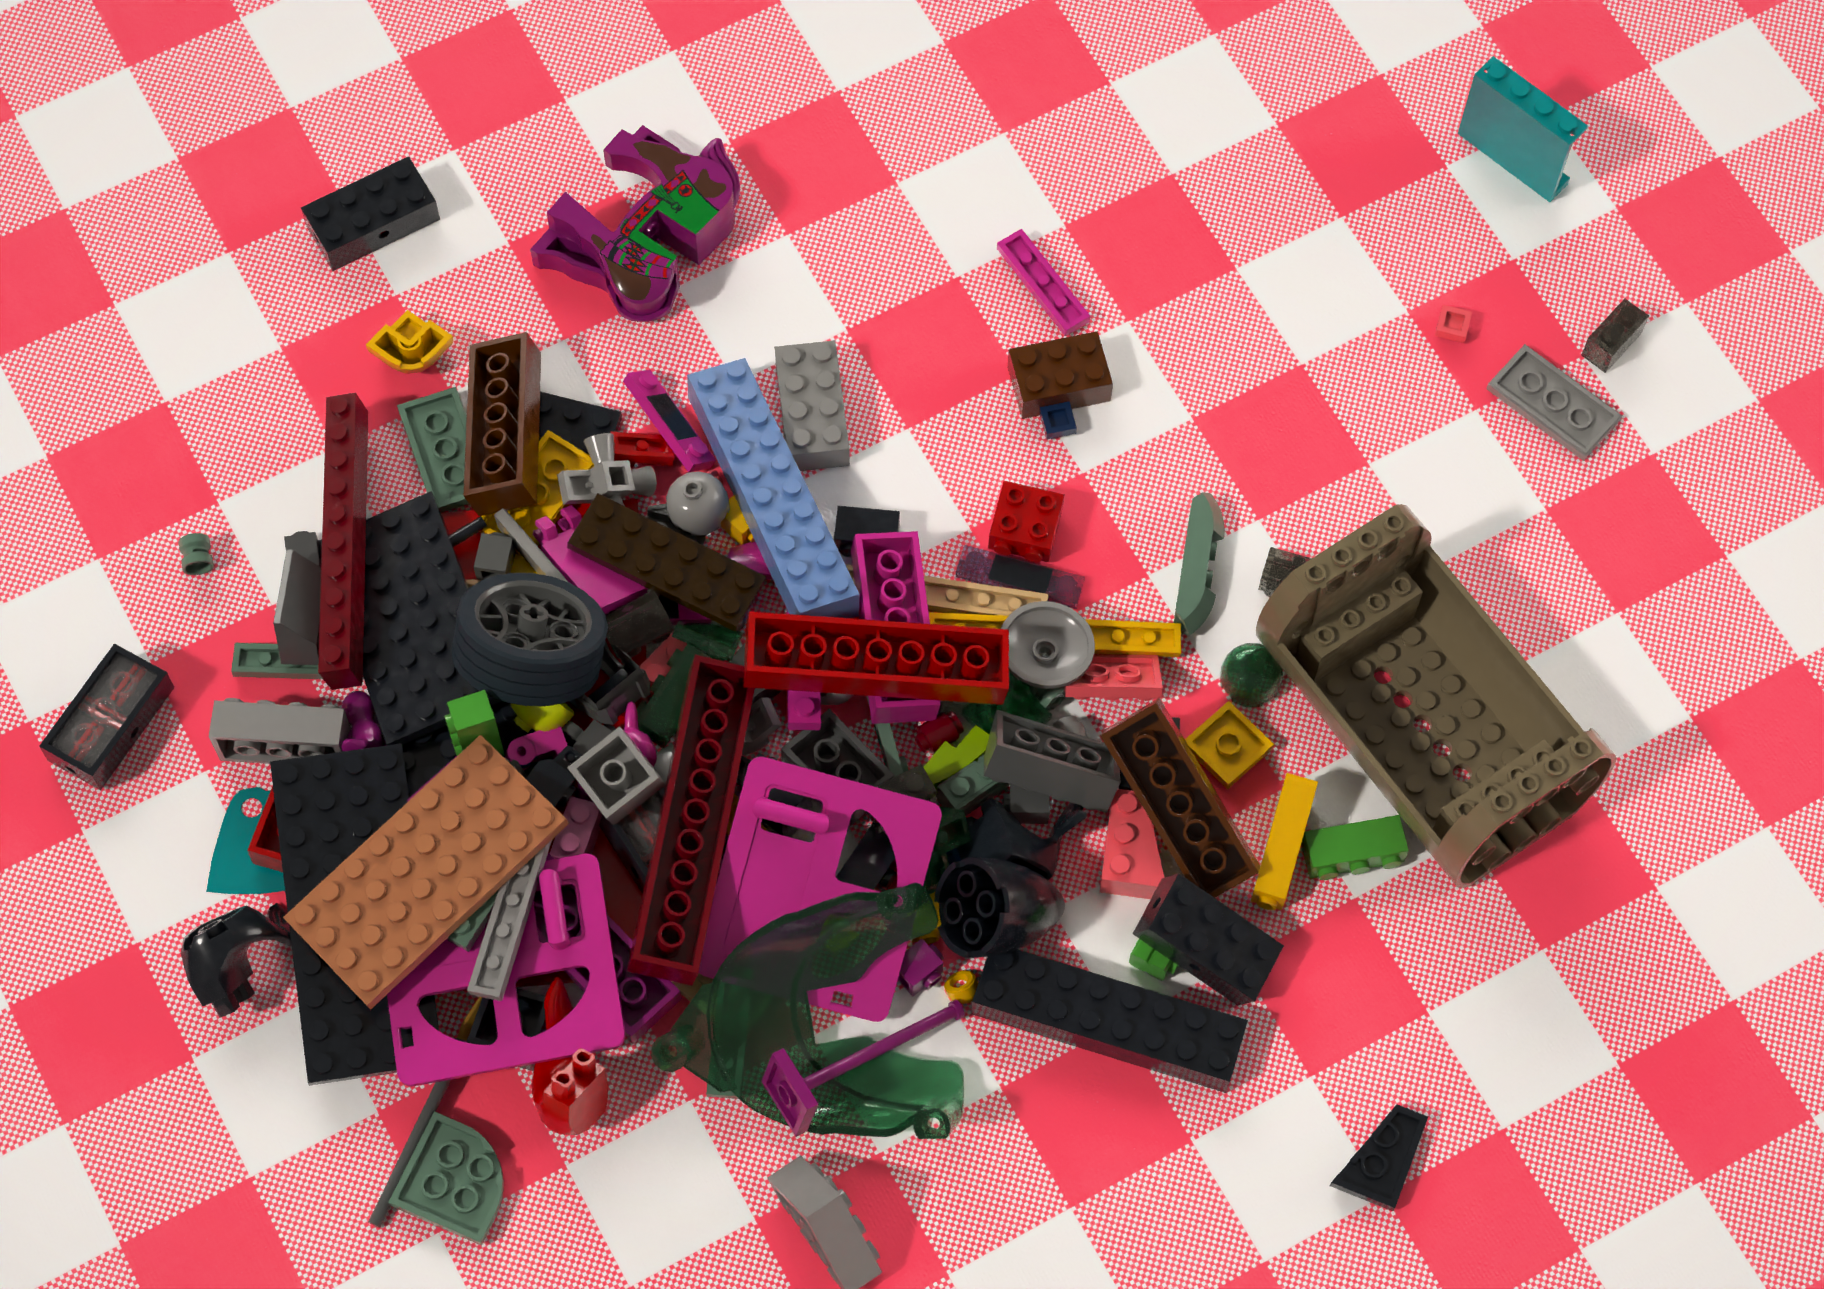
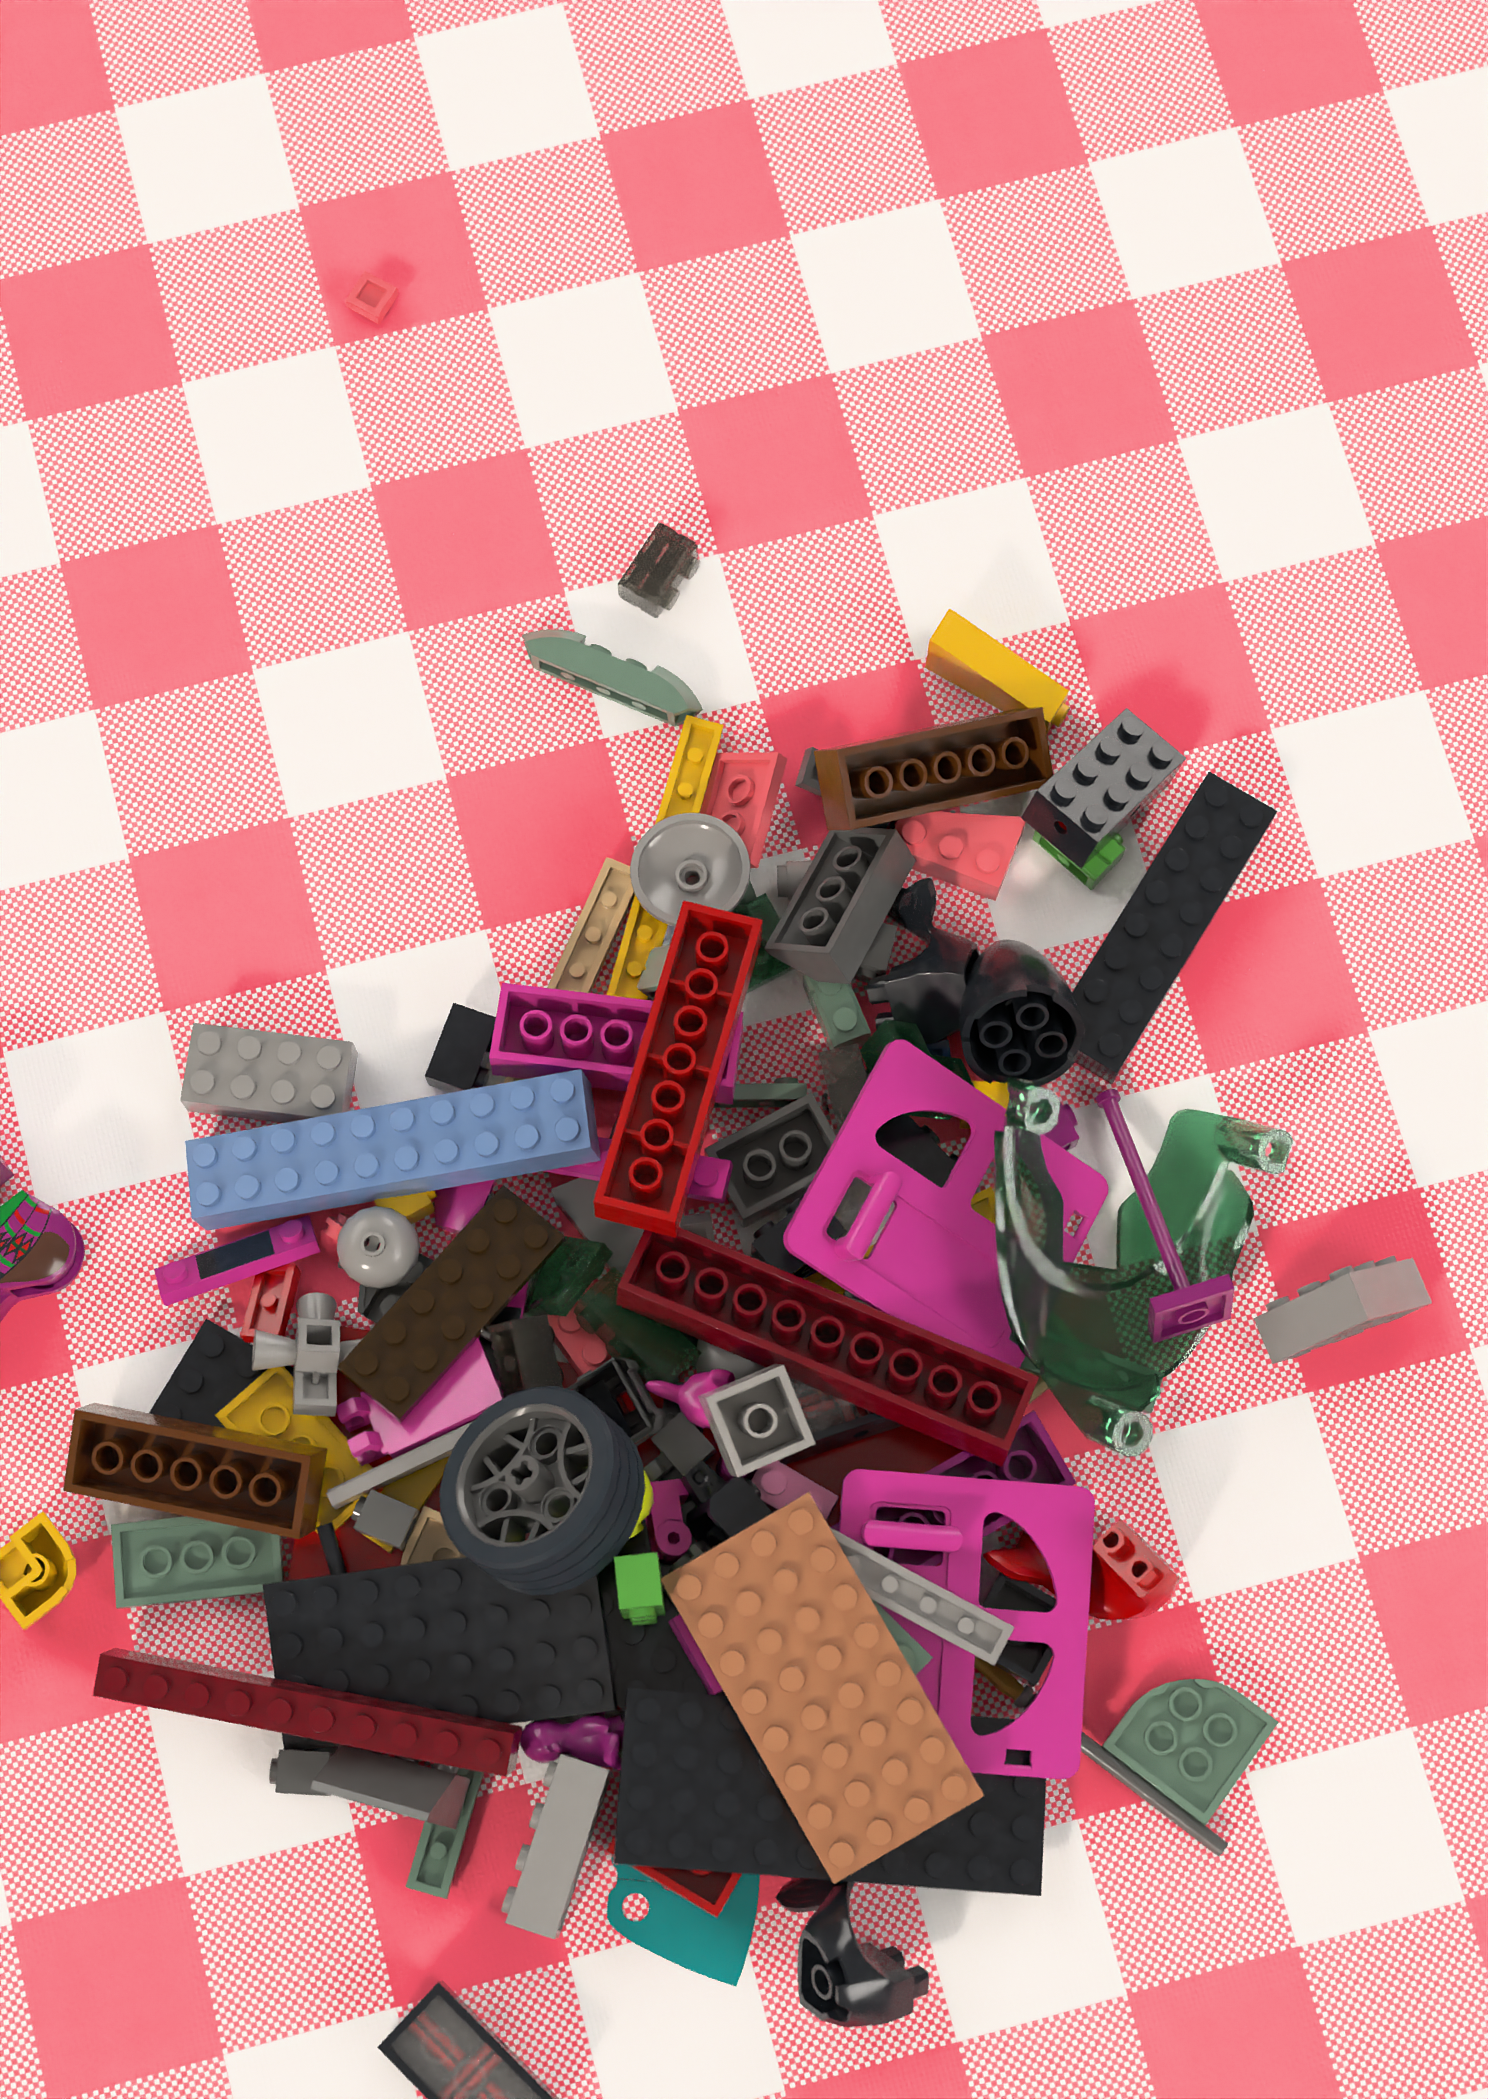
camera: 75 degrees left, 10 degrees up
sand green wheel [178,533,214,575] -> none
lime slope [906,725,990,799] -> none
dark red brick [914,710,964,755] -> none
yellow piece [944,970,978,1004] -> none
plate [956,545,1085,609] -> none
red brick [988,480,1065,563] -> none
dark pink plate [996,228,1091,336] -> none
reddish brown brick [1007,331,1113,419] -> none
dark blue plate [1039,401,1077,440] -> none
yellow plate [1185,701,1274,789] -> none
clear green cylinder [1220,643,1284,707] -> none
dark tan cylinder [1255,504,1617,888] -> none
bright green brick [1301,815,1409,880] -> none
black wing [1329,1104,1428,1211] -> none
teal panel [1457,56,1589,203] -> none
light grey tile [1486,344,1623,461] -> none
clear smoke brick [1581,298,1649,373] -> none

